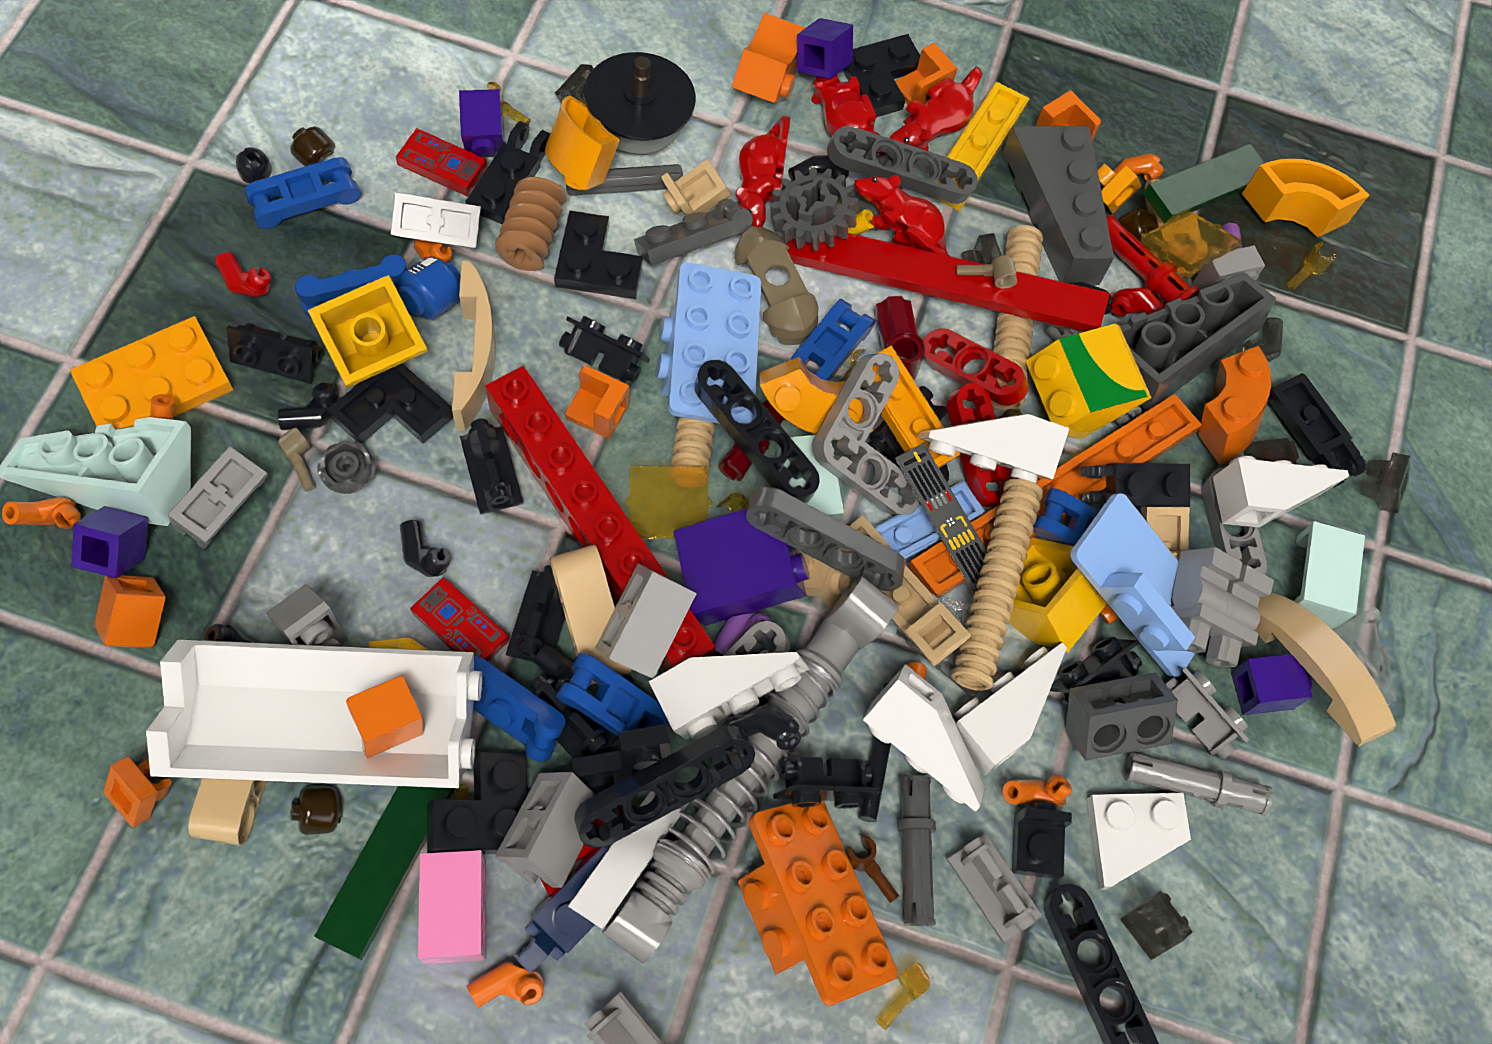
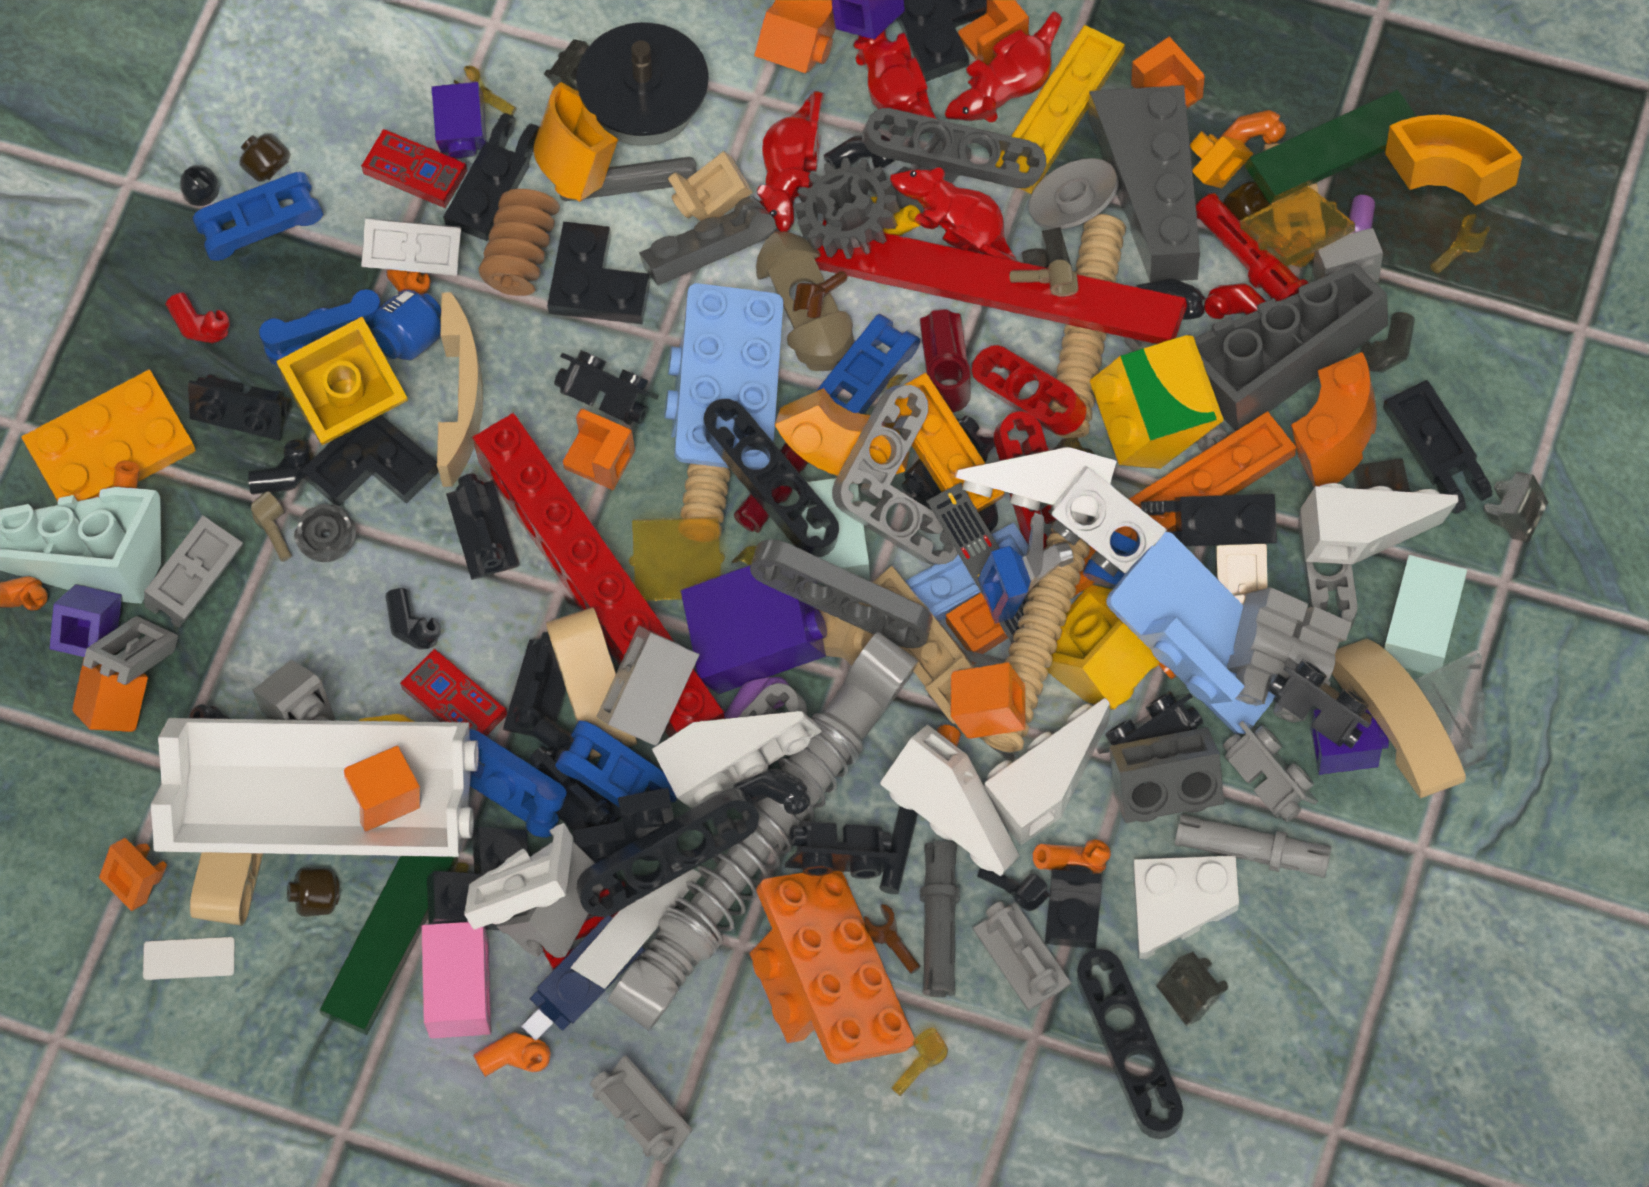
camera: 15 degrees right, 0 degrees up
none -> light grey tile [83,616,178,685]
none -> white sticker [143,937,235,980]
none -> white wing [464,823,573,930]
none -> reddish brown hand [793,271,848,318]
none -> orange panel [951,662,1025,739]
none -> black hand [977,868,1050,911]
none -> blue piece [978,513,1073,624]
none -> light grey dish [1029,158,1119,230]
none -> brick [1048,465,1167,577]
none -> black hinge [1267,658,1372,748]

